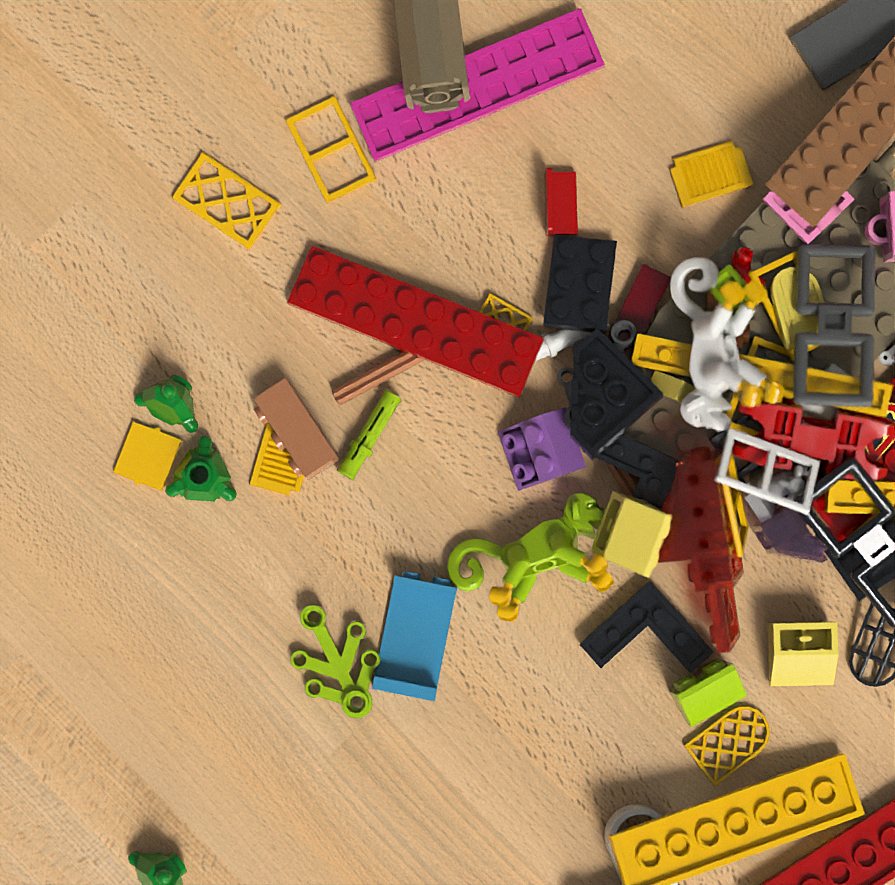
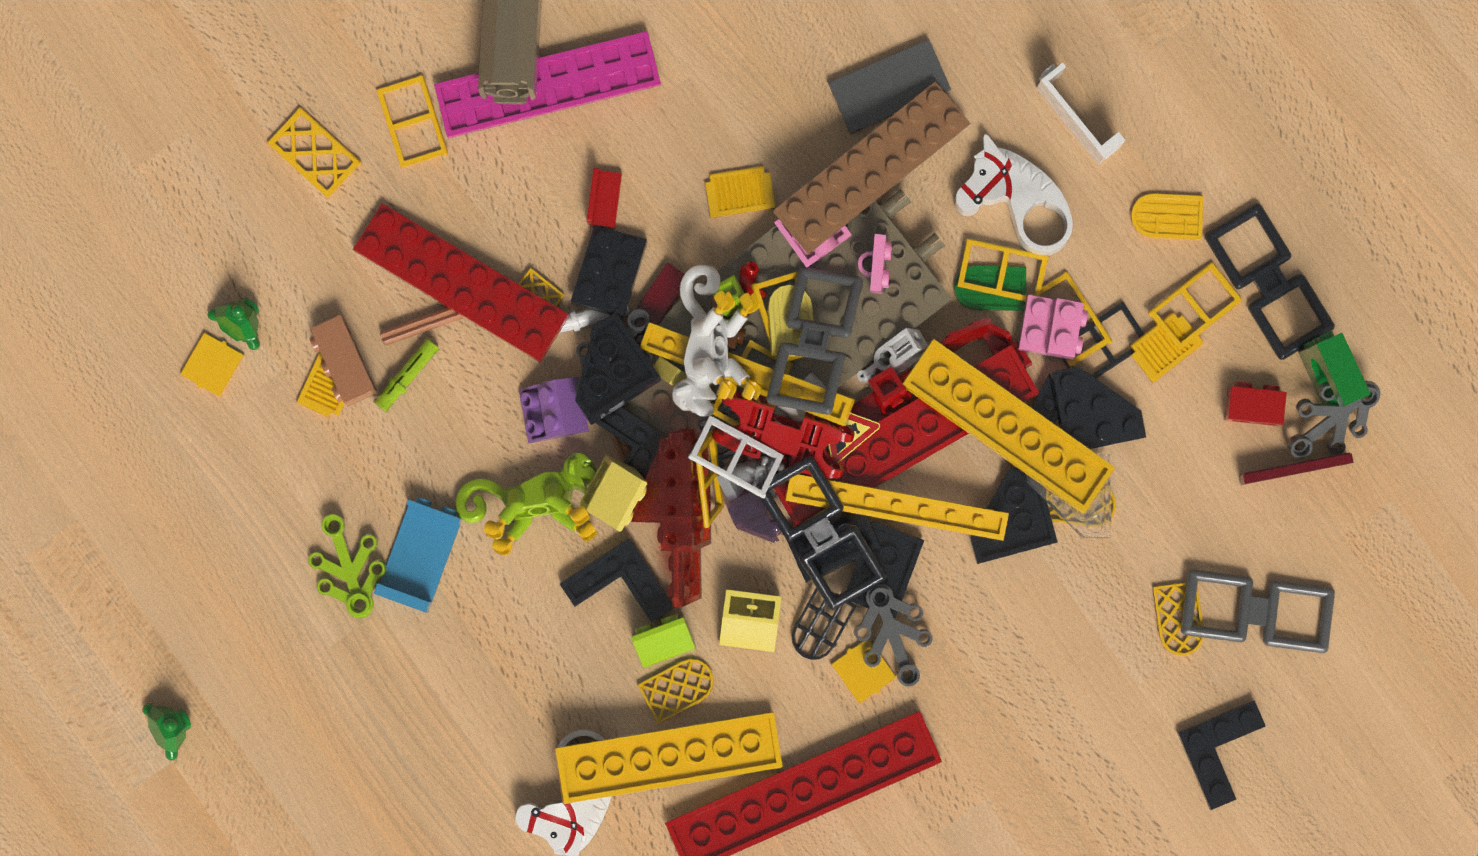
camera: 15 degrees right, 0 degrees up
green rock [165,436,237,502] -> none

